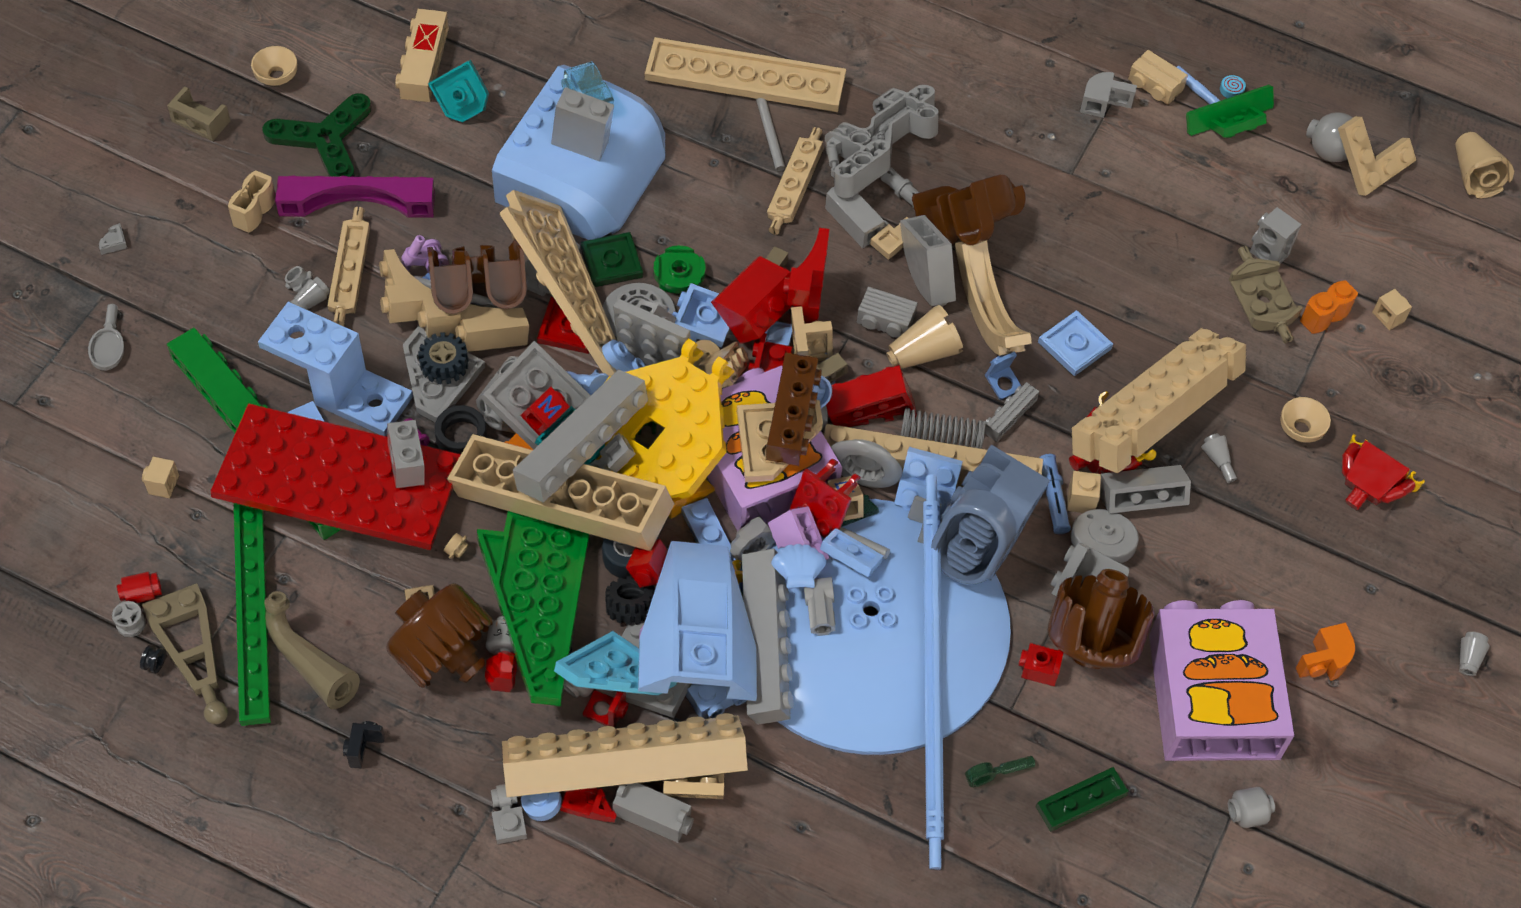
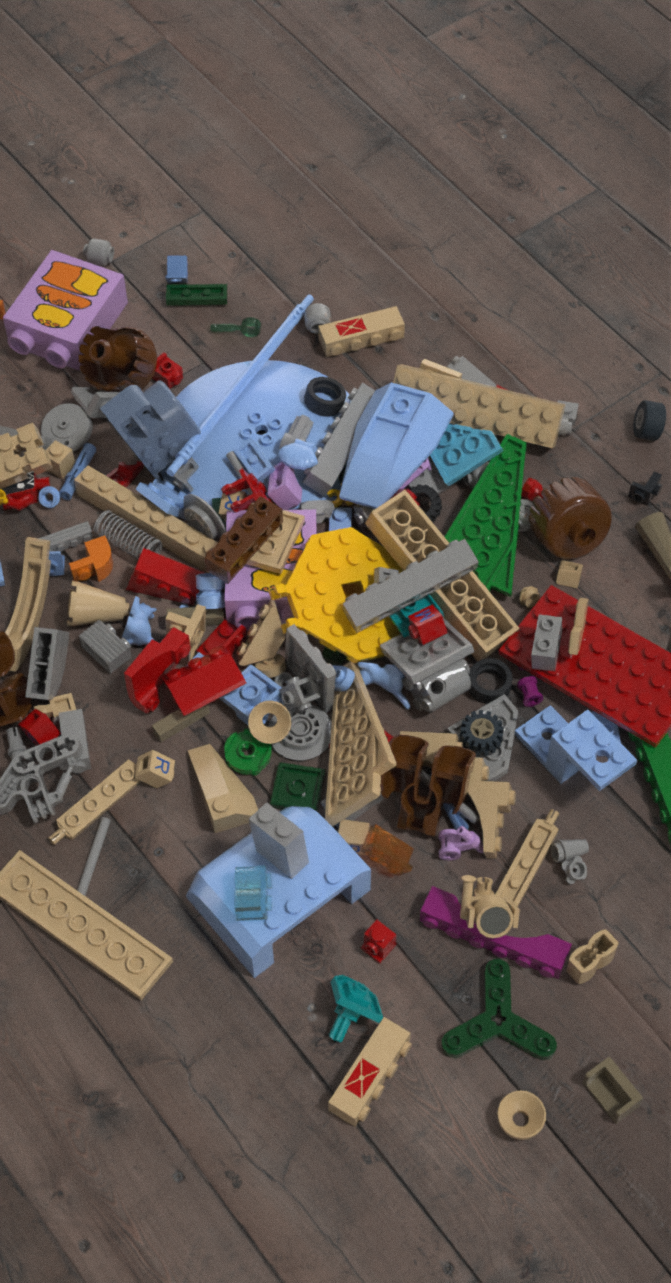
camera: 150 degrees left, 0 degrees up
none -> red brick [18,709,61,746]
none -> light blue plate [38,486,60,508]
none -> orange brick [69,535,113,582]
none -> light blue animal [122,596,157,646]
none -> tan brick [135,750,175,788]
none -> medium blue bracket [166,255,188,283]
none -> tan wedge [188,744,258,833]
none -> tan piece [248,700,291,744]
none -> light grey head [304,303,331,334]
none -> black tyre [304,377,346,416]
none -> tan brick [318,306,405,357]
none -> clear orange bracket [361,824,414,875]
none -> red brick [361,920,396,964]
none -> tan piece [460,875,520,938]
none -> tan tile [568,598,589,655]
none -> black wheel [633,400,666,441]

